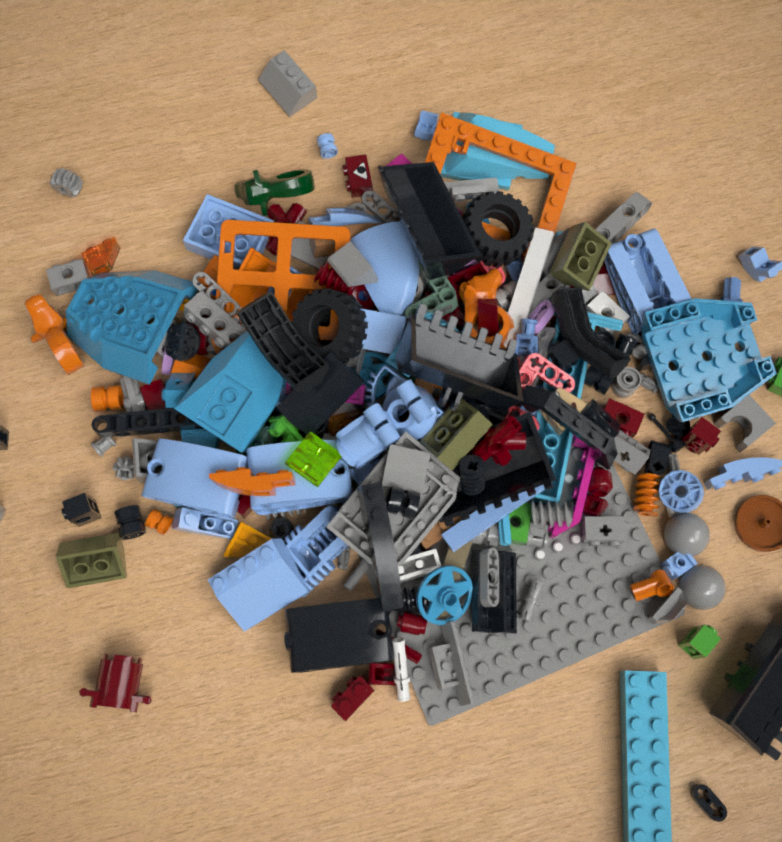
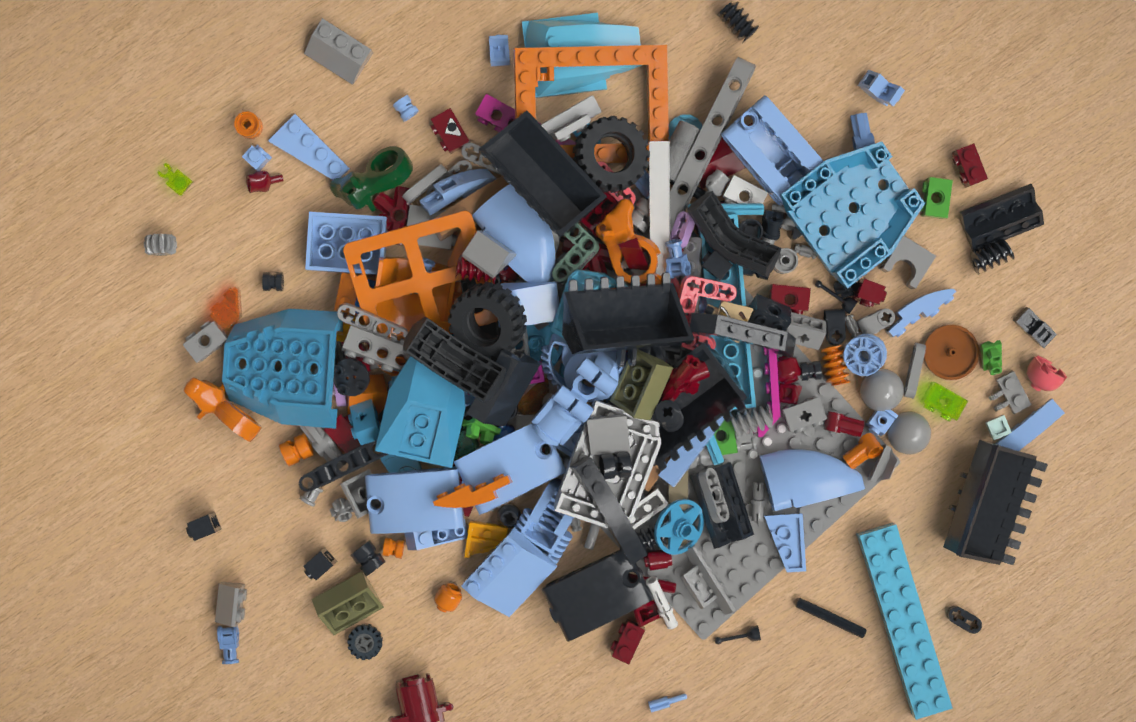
camera: 15 degrees left, 15 degrees up
clear neon green slope [285,431,342,488] -> none
olive slope [549,222,612,291] -> none
bright green brick [678,624,721,659] -> none
none -> clear neon green plate [157,163,193,197]
none -> orange wheel [234,111,263,139]
none -> light blue brick [242,144,272,171]
none -> dark red piece [246,171,284,193]
none -> black wheel [262,272,284,291]
none -> light blue wing [268,114,350,180]
none -> black wheel [347,624,383,660]
none -> light grey beam [402,164,448,204]
none -> orange head [434,583,462,612]
none -> light blue axle [648,694,687,713]
none -> black hinge [714,625,761,645]
none -> black piece [717,2,759,44]
none -> light blue panel [759,449,865,511]
none -> light blue wing [764,513,806,572]
none -> black axle [795,598,867,638]
none -> black wheel [800,361,822,381]
none -> dark red piece [824,411,864,437]
none -> light grey piece [856,309,895,335]
none -> light grey beam [903,343,926,399]
none -> clear neon green brick [920,382,968,422]

